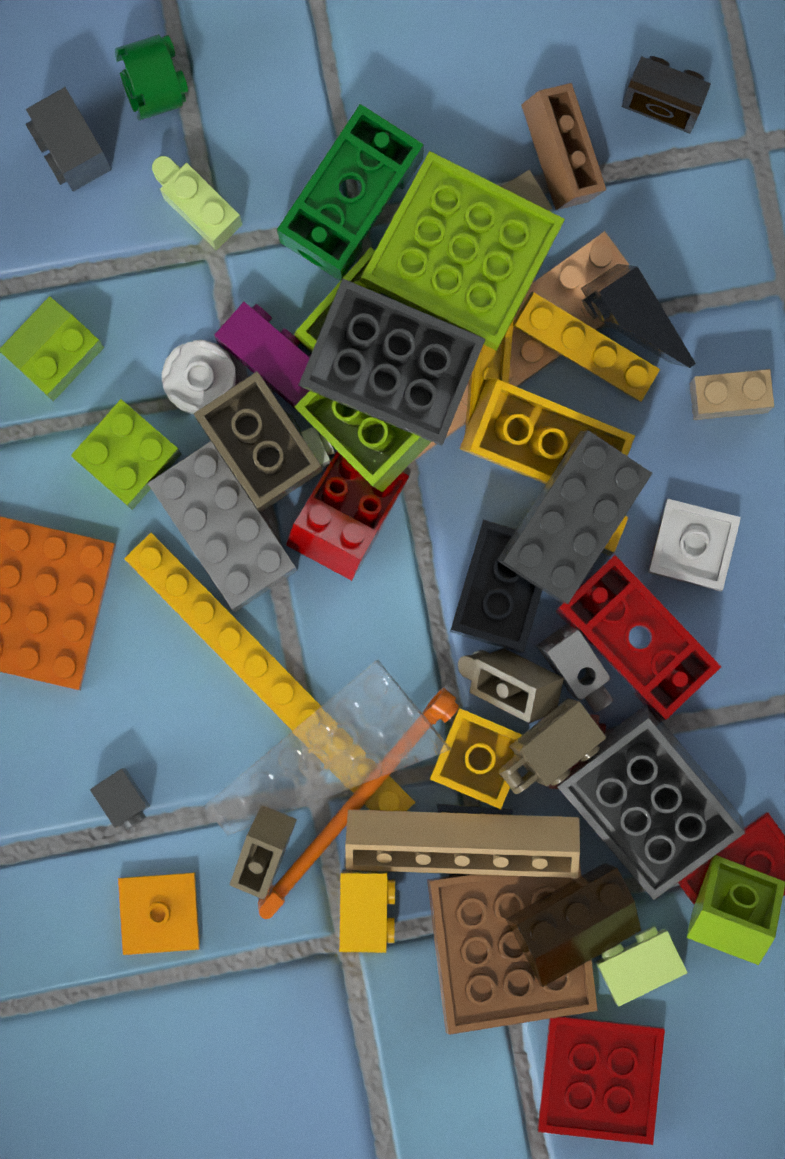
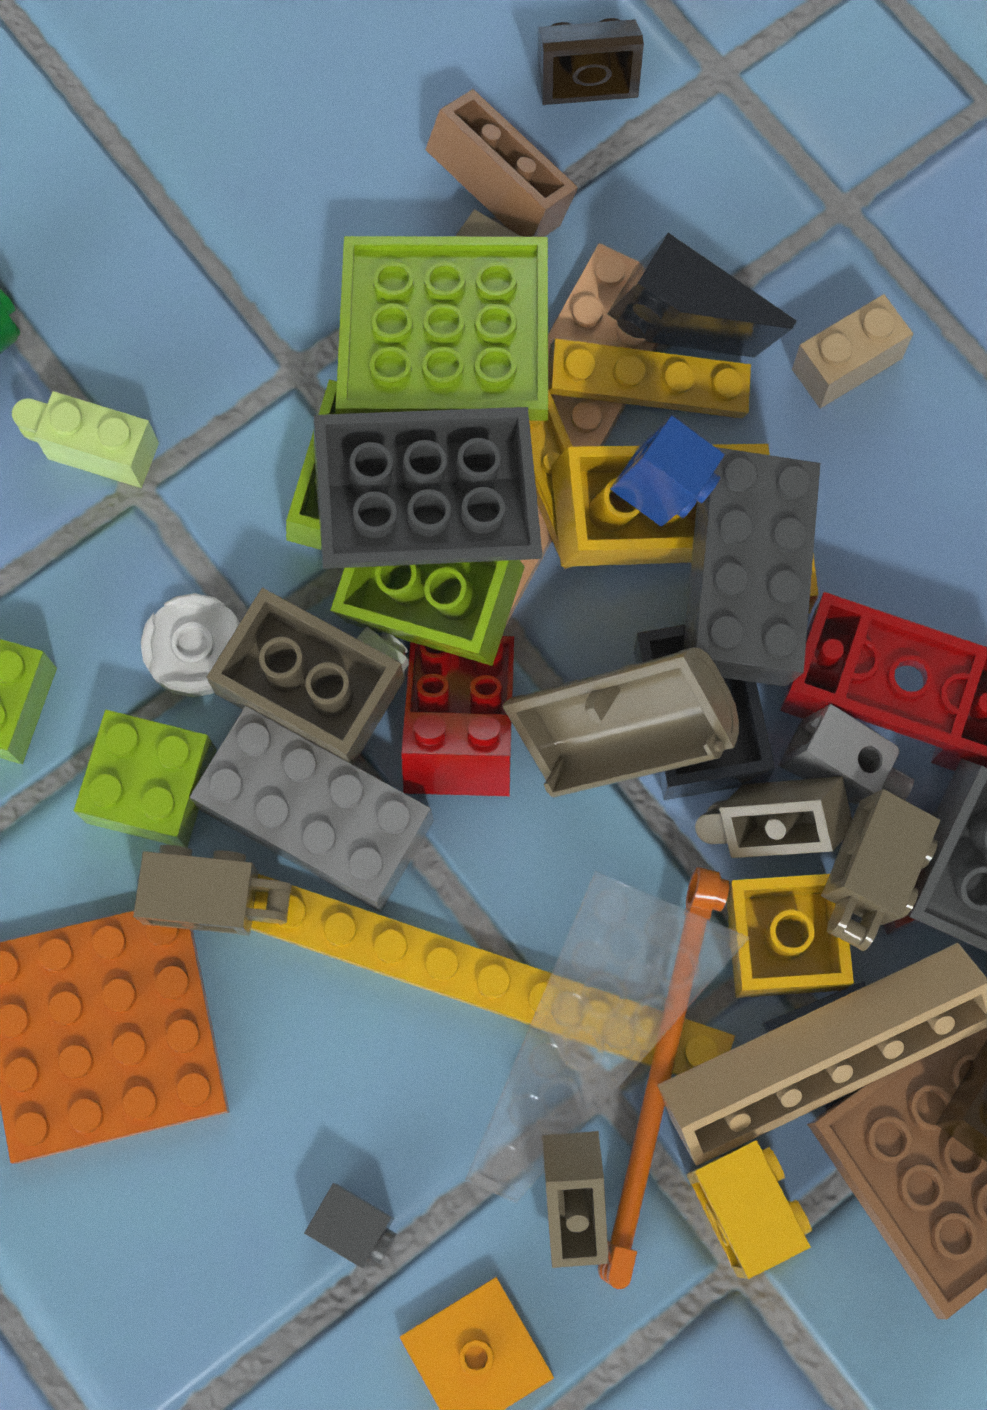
camera: 25 degrees left, 10 degrees down
magenta brick [214,302,311,414] -> none
green plate [277,104,424,281] -> none
white plate [648,499,741,591] -> none
none -> dark tan brick [133,845,292,936]
none -> dark tan container [502,648,739,797]
none -> blue brick [610,415,725,527]

